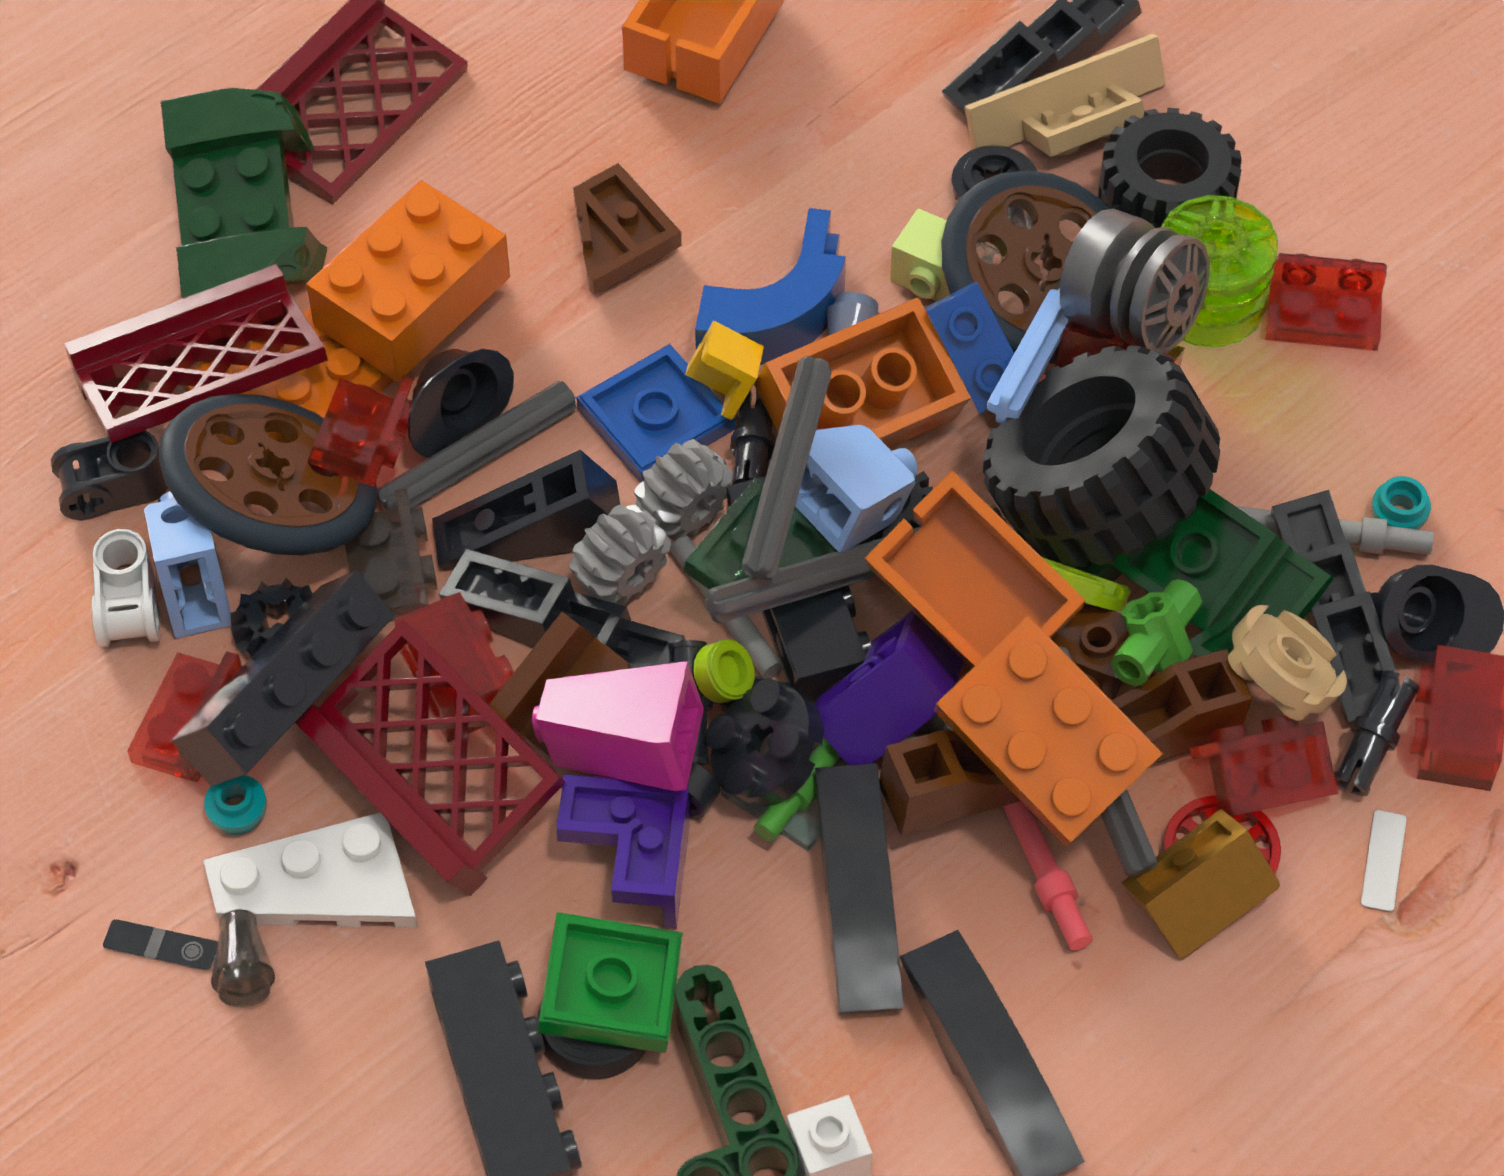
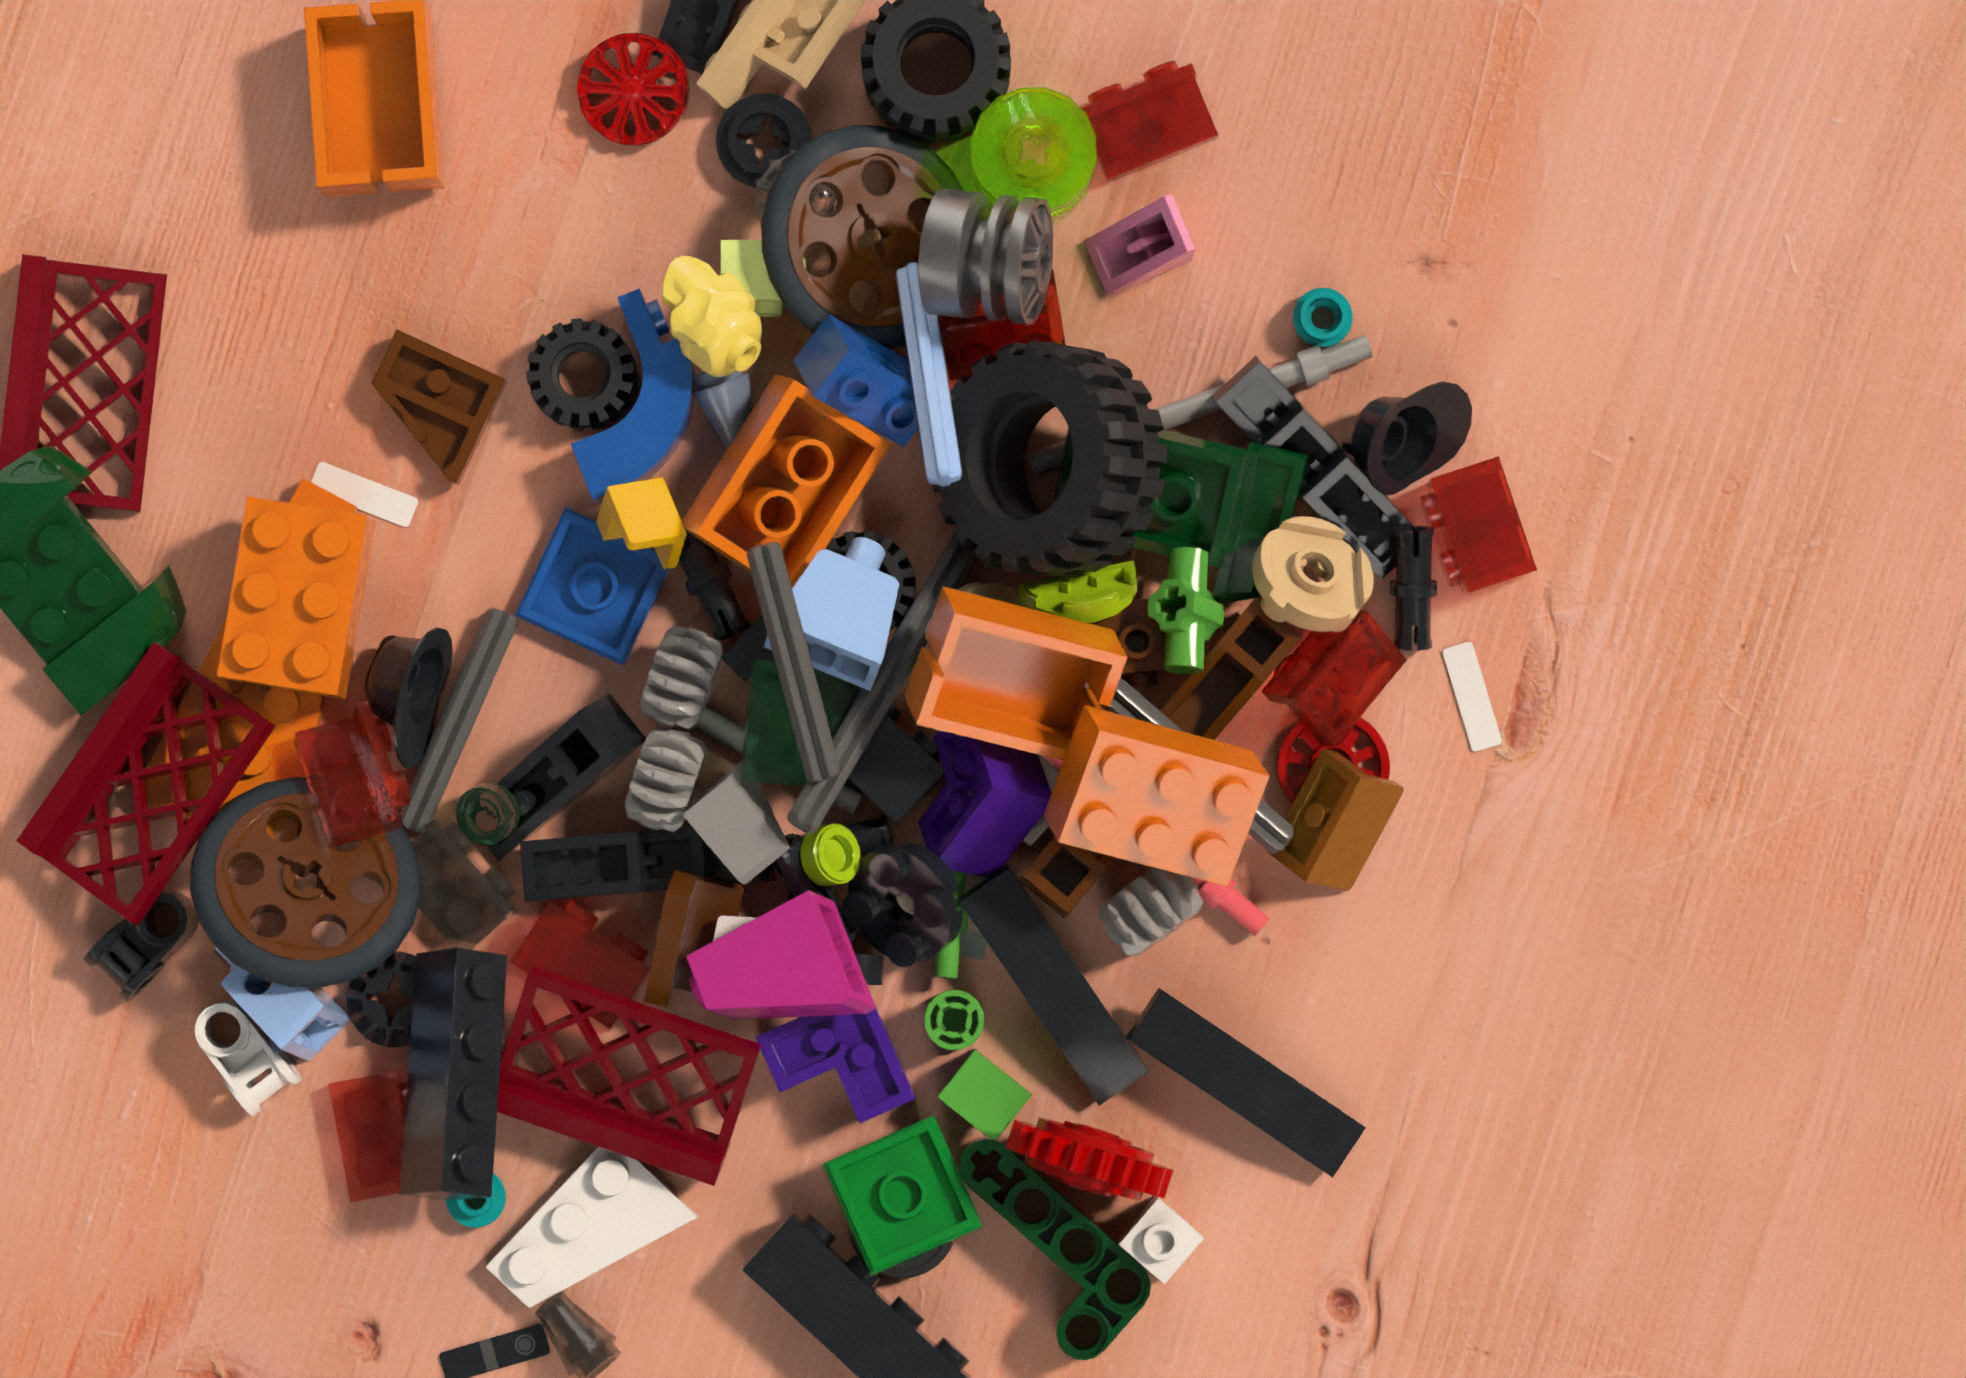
camera: 30 degrees left, 30 degrees up
none -> white sticker [311,462,418,527]
none -> clear green tile [456,782,519,846]
none -> black tyre [526,318,638,431]
none -> red wheel [576,33,690,145]
none -> light yellow head [661,256,762,377]
none -> light grey slope [683,759,790,885]
none -> bright green wheel [924,990,984,1050]
none -> bright green panel [938,1049,1032,1140]
none -> red gear [1005,1117,1173,1201]
none -> bright pink slope [1084,194,1195,295]
none -> light grey gear [1098,867,1203,956]

